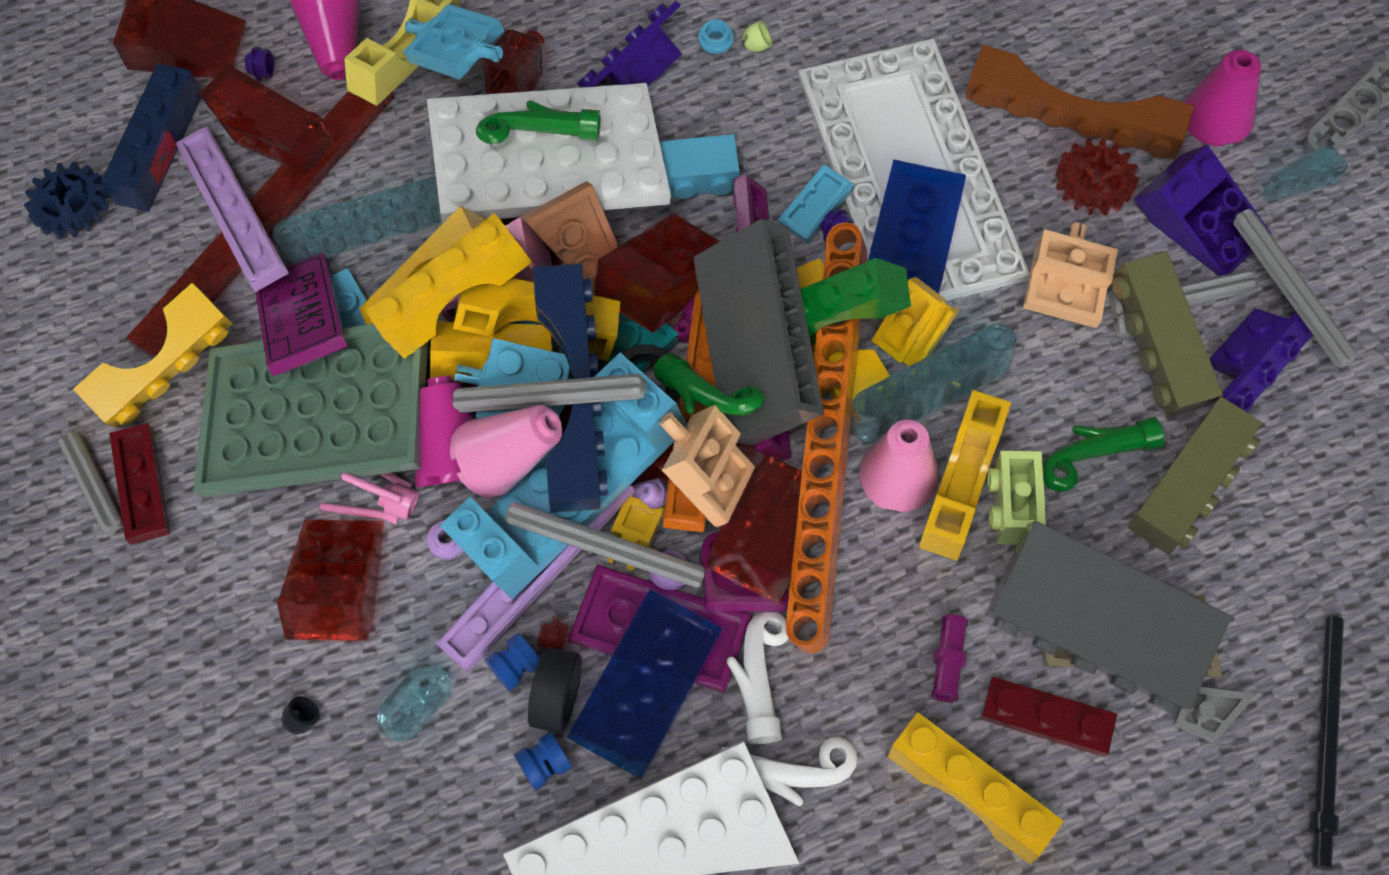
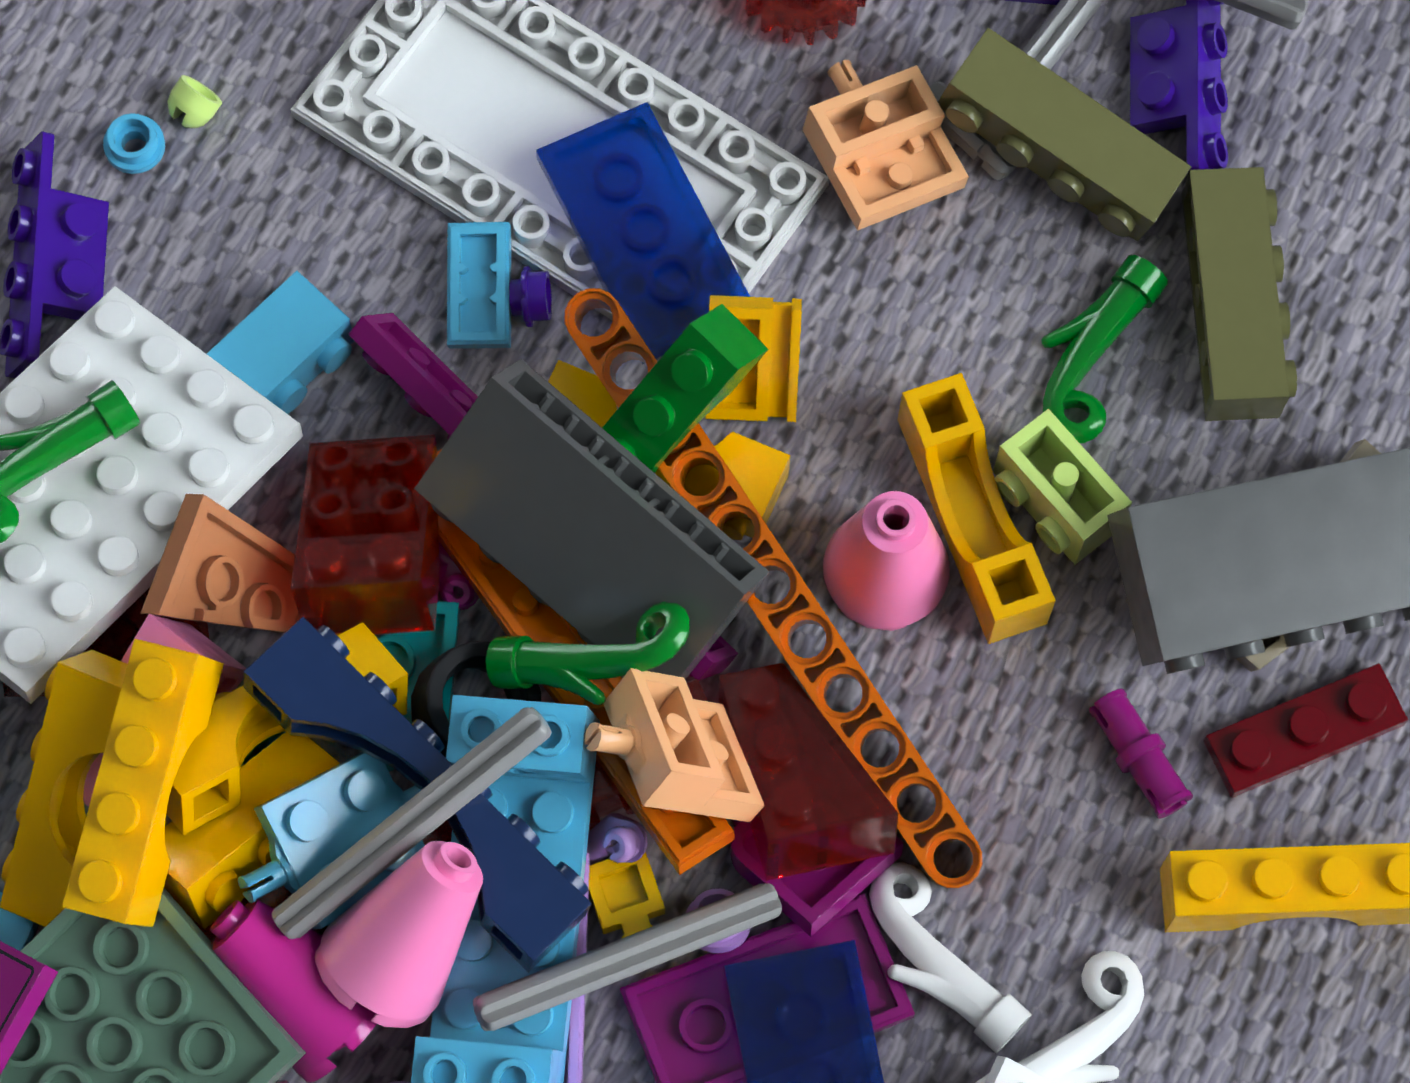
camera: 45 degrees left, 5 degrees up
clear light blue beam [851,324,1017,442] -> none

